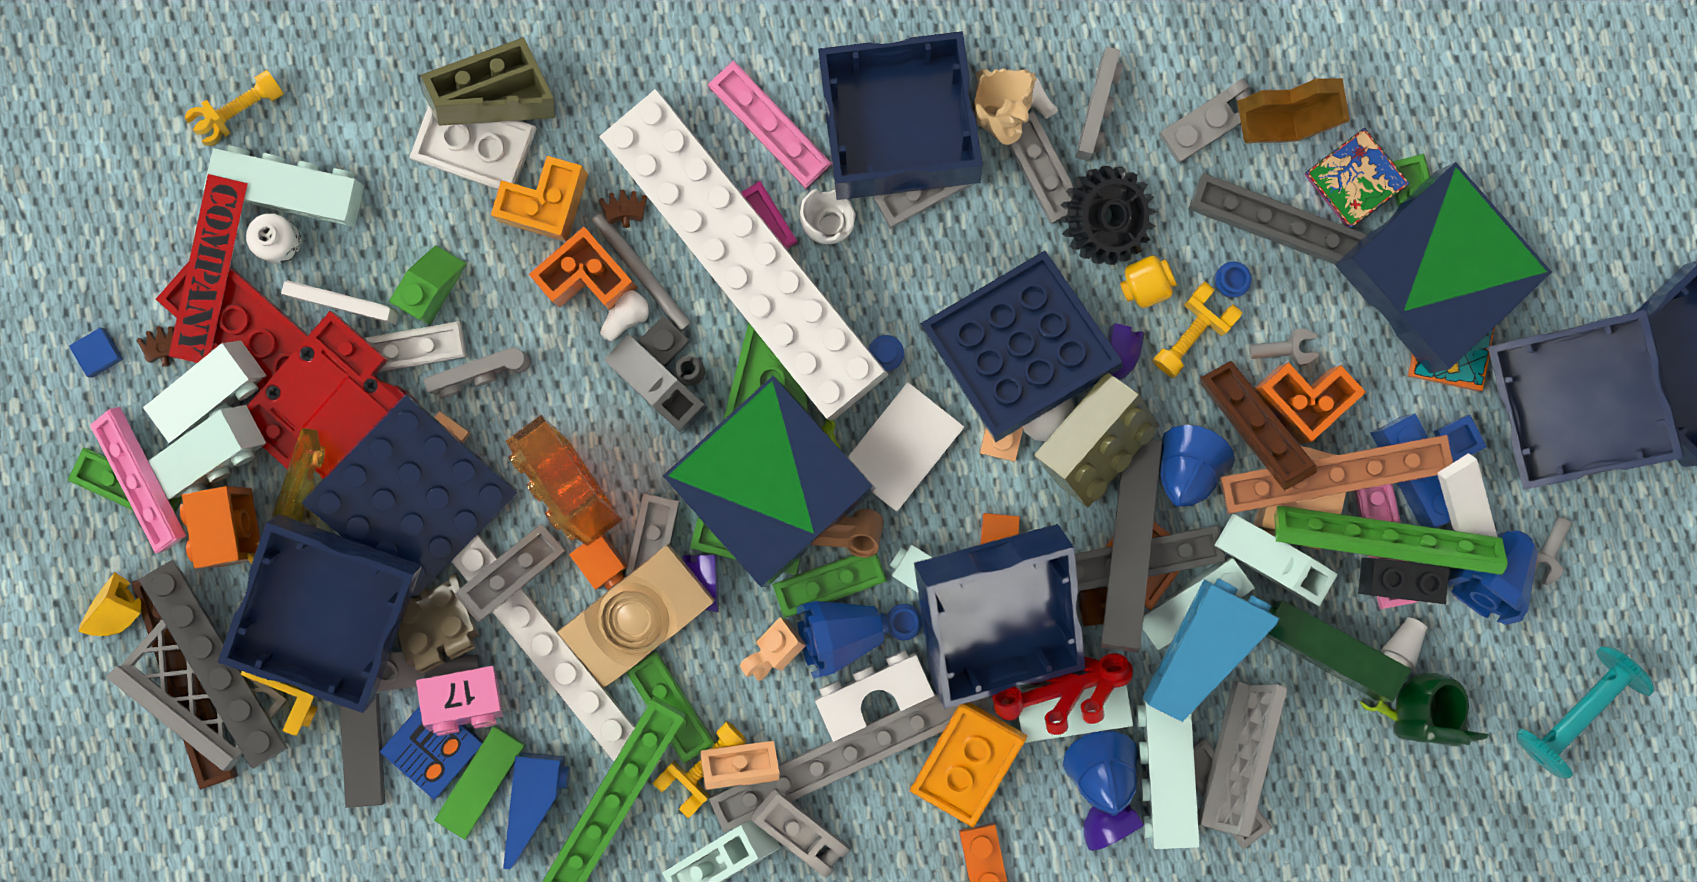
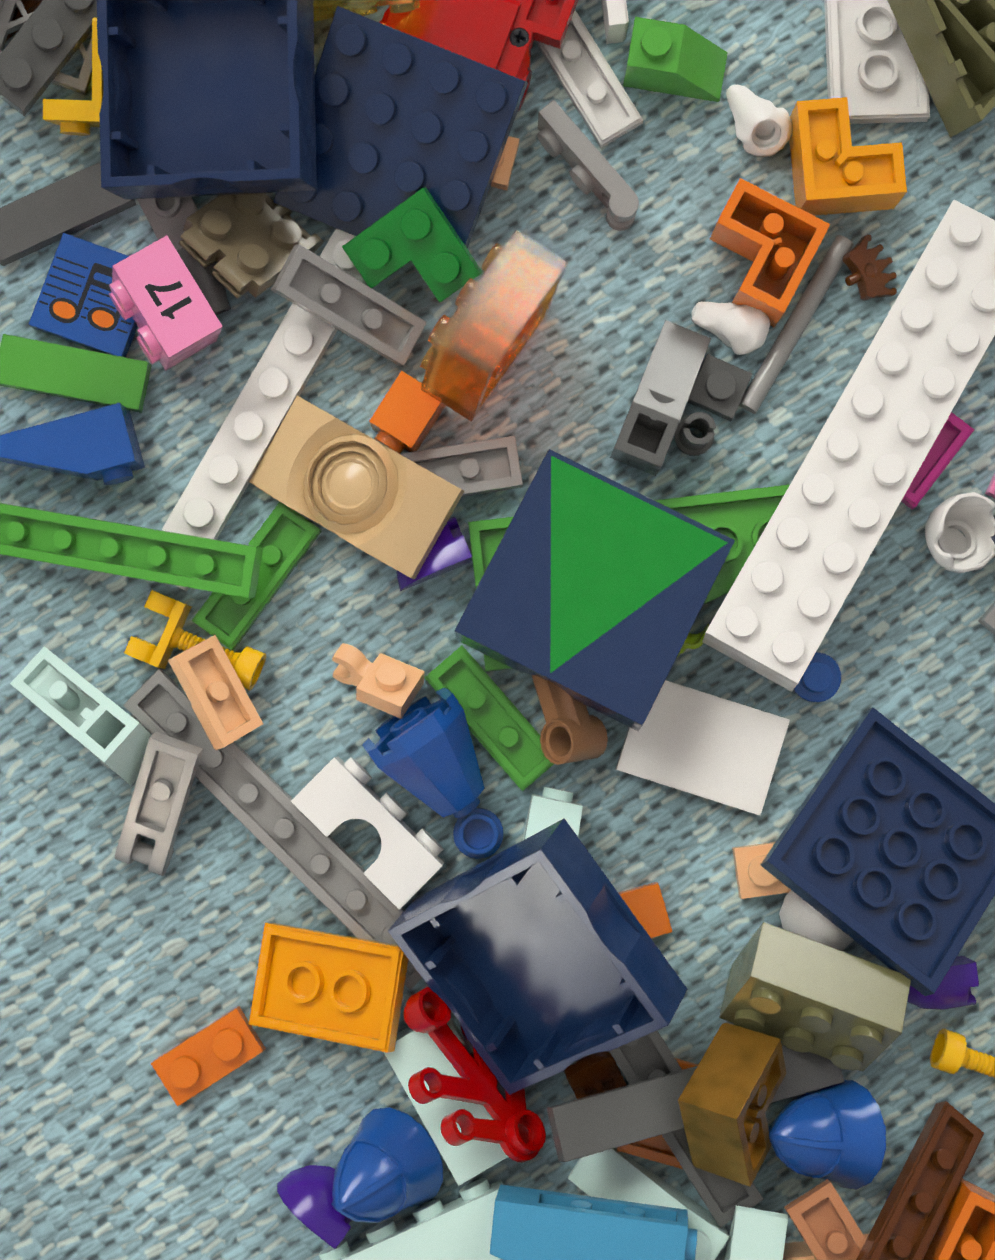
camera: 70 degrees right, 0 degrees up
none -> green plate [342,187,483,303]
none -> pearl gold panel [678,1023,786,1187]
none -> white animal [726,85,792,157]

